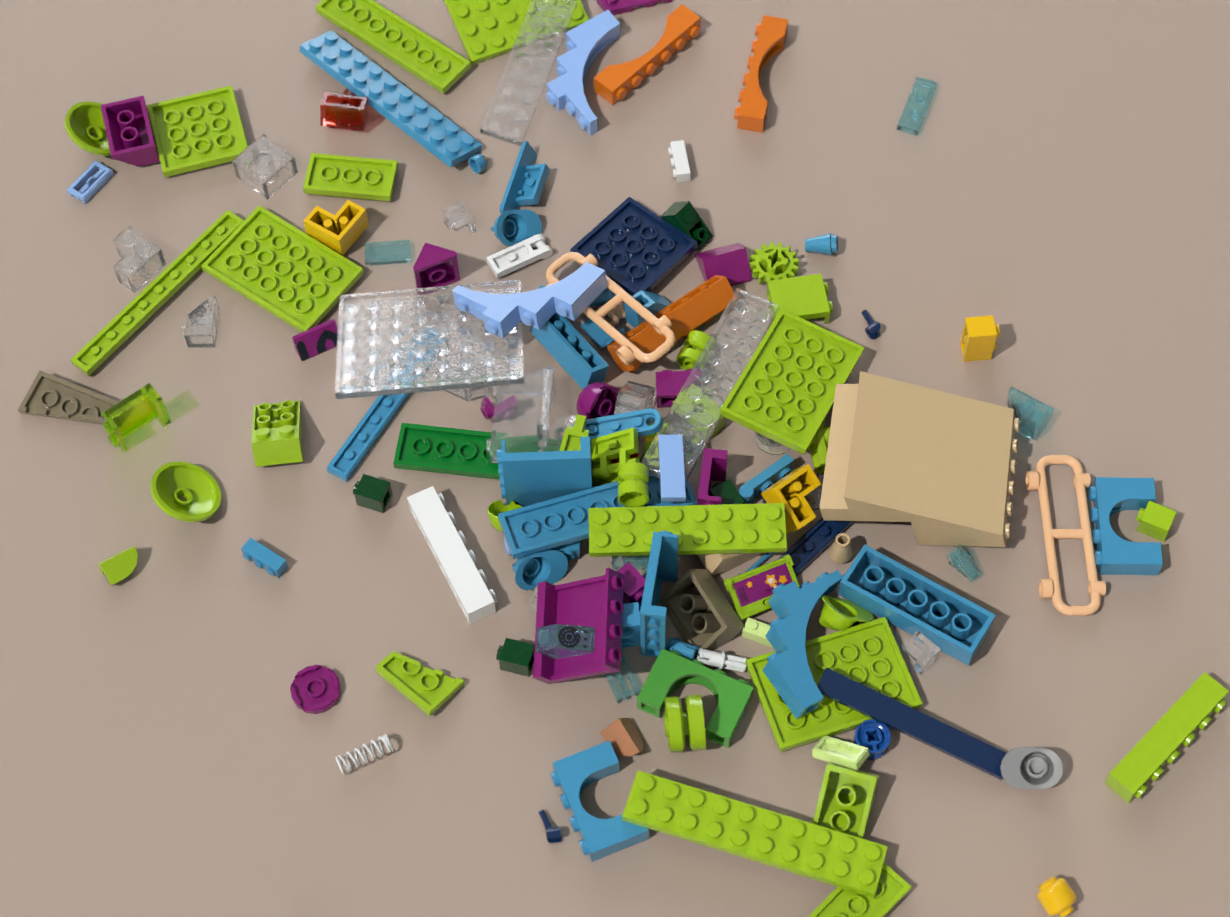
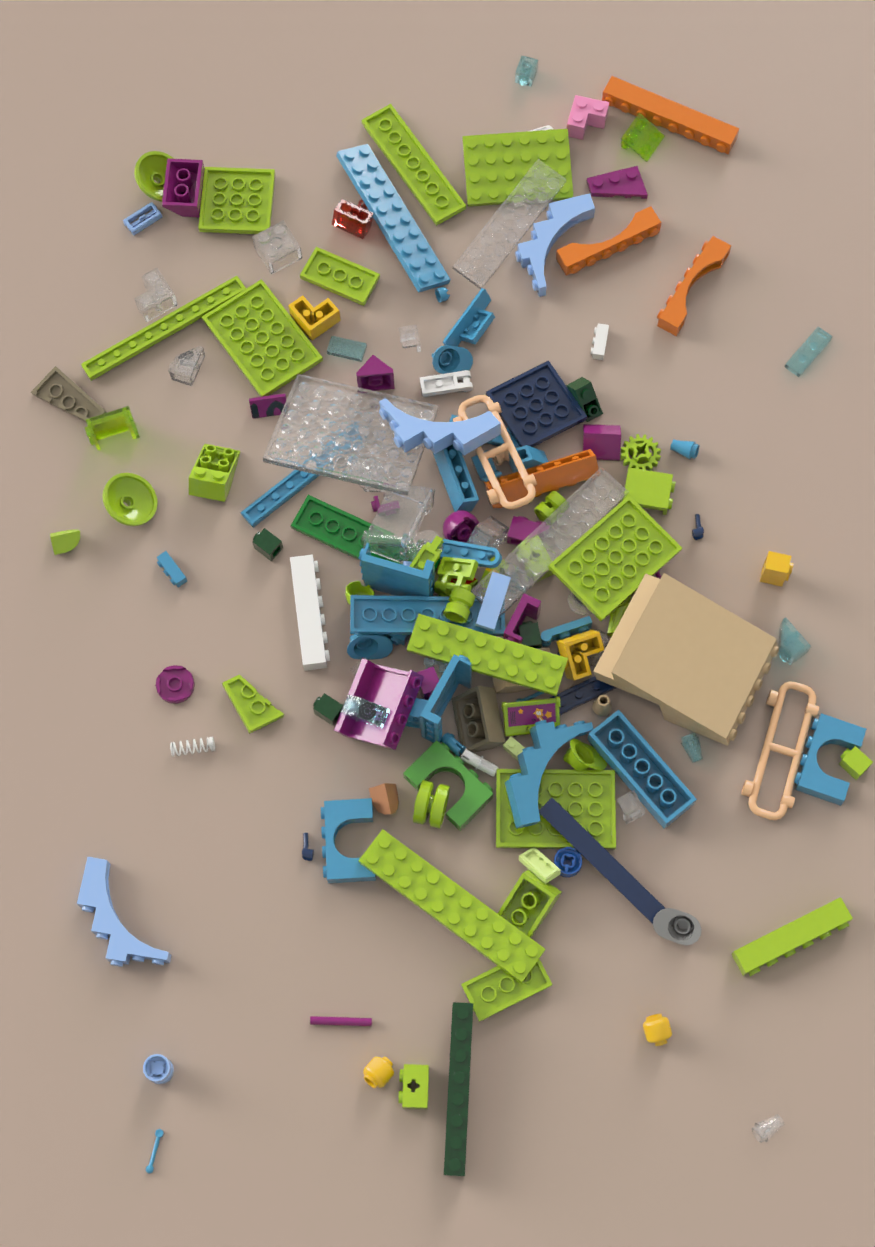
camera: 20 degrees right, 10 degrees up
clear light blue tile [604,650,640,704] -> none

